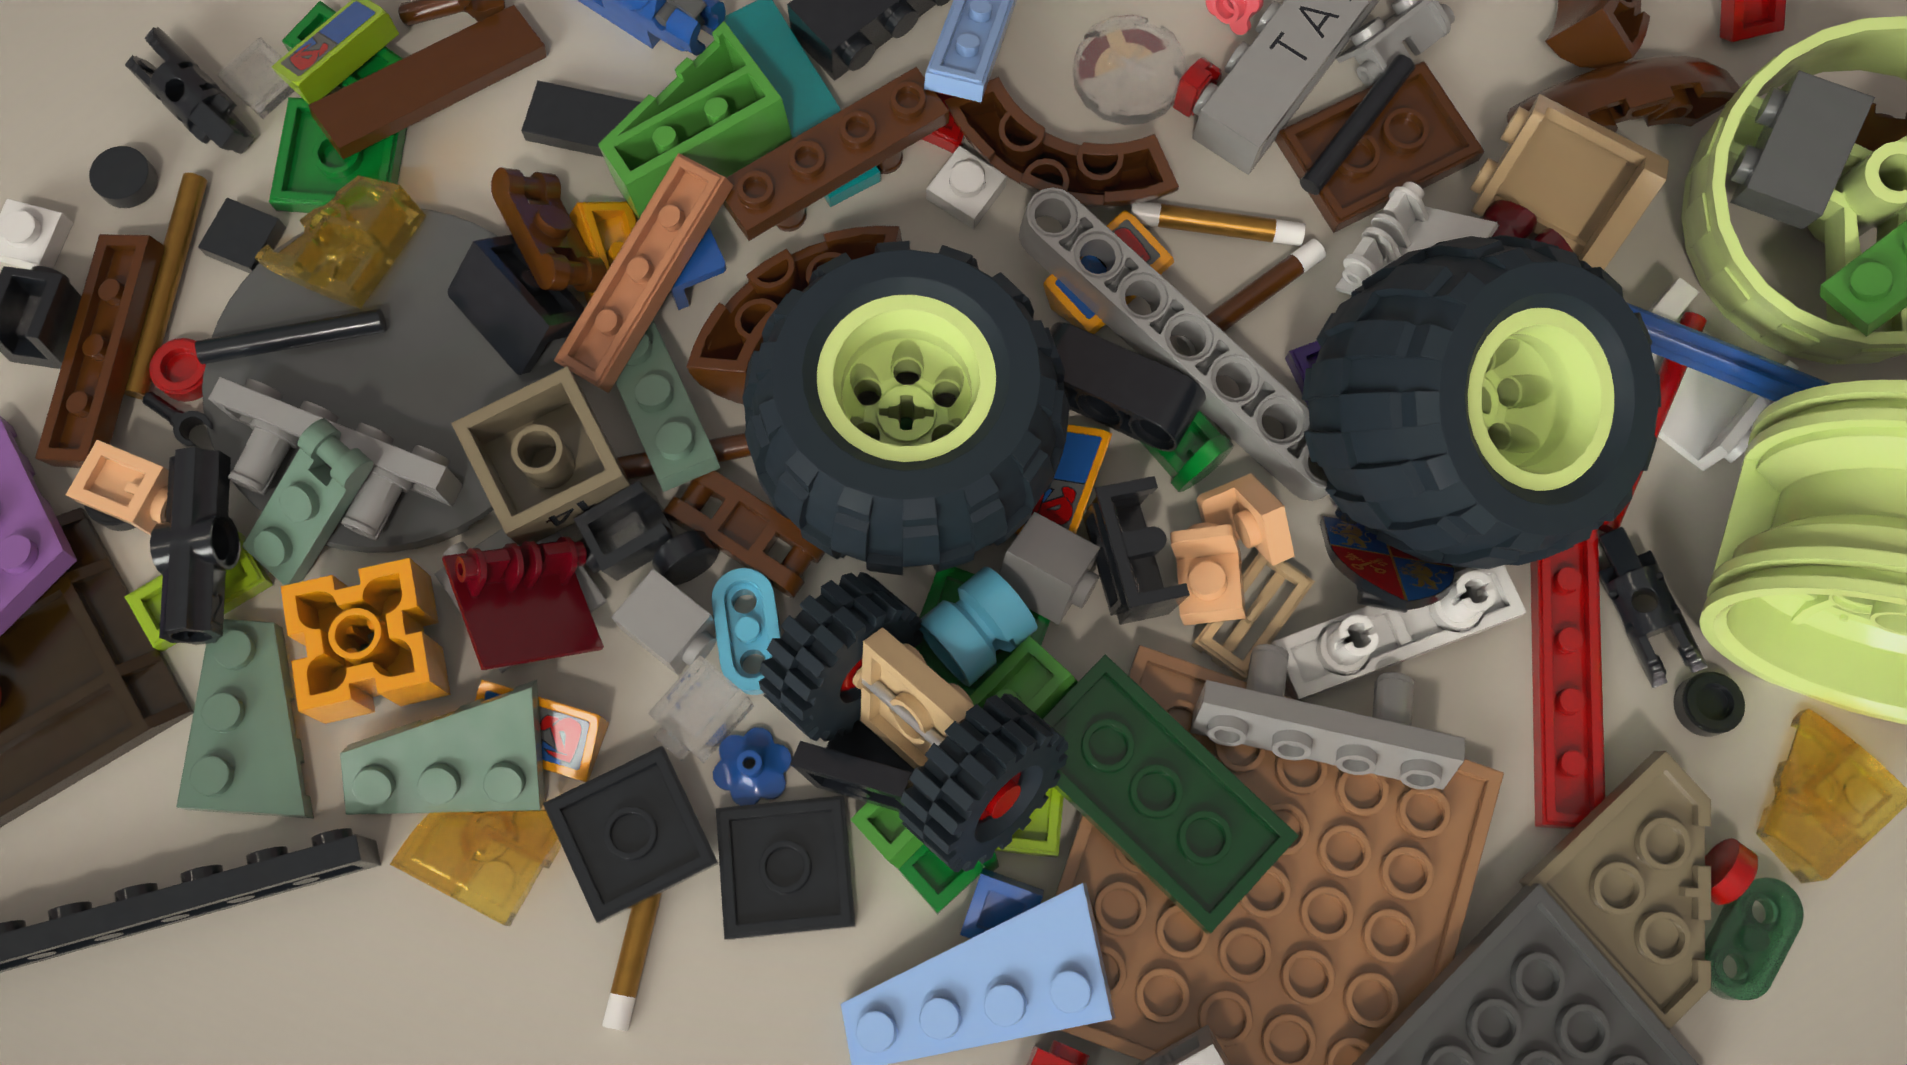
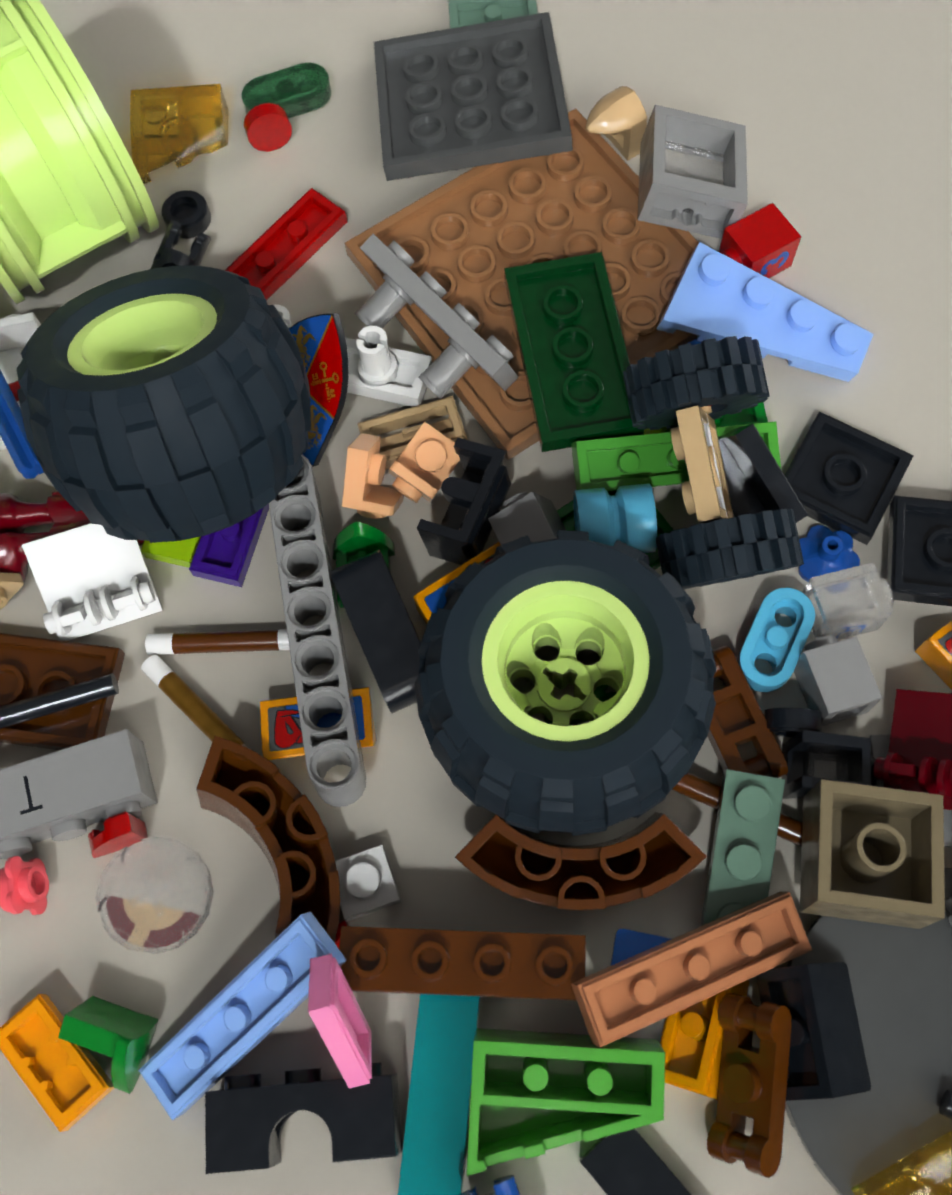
camera: 135 degrees left, 5 degrees down
dark tan plate [1519,751,1711,1030] -> none
none -> bright pink tile [308,954,372,1088]

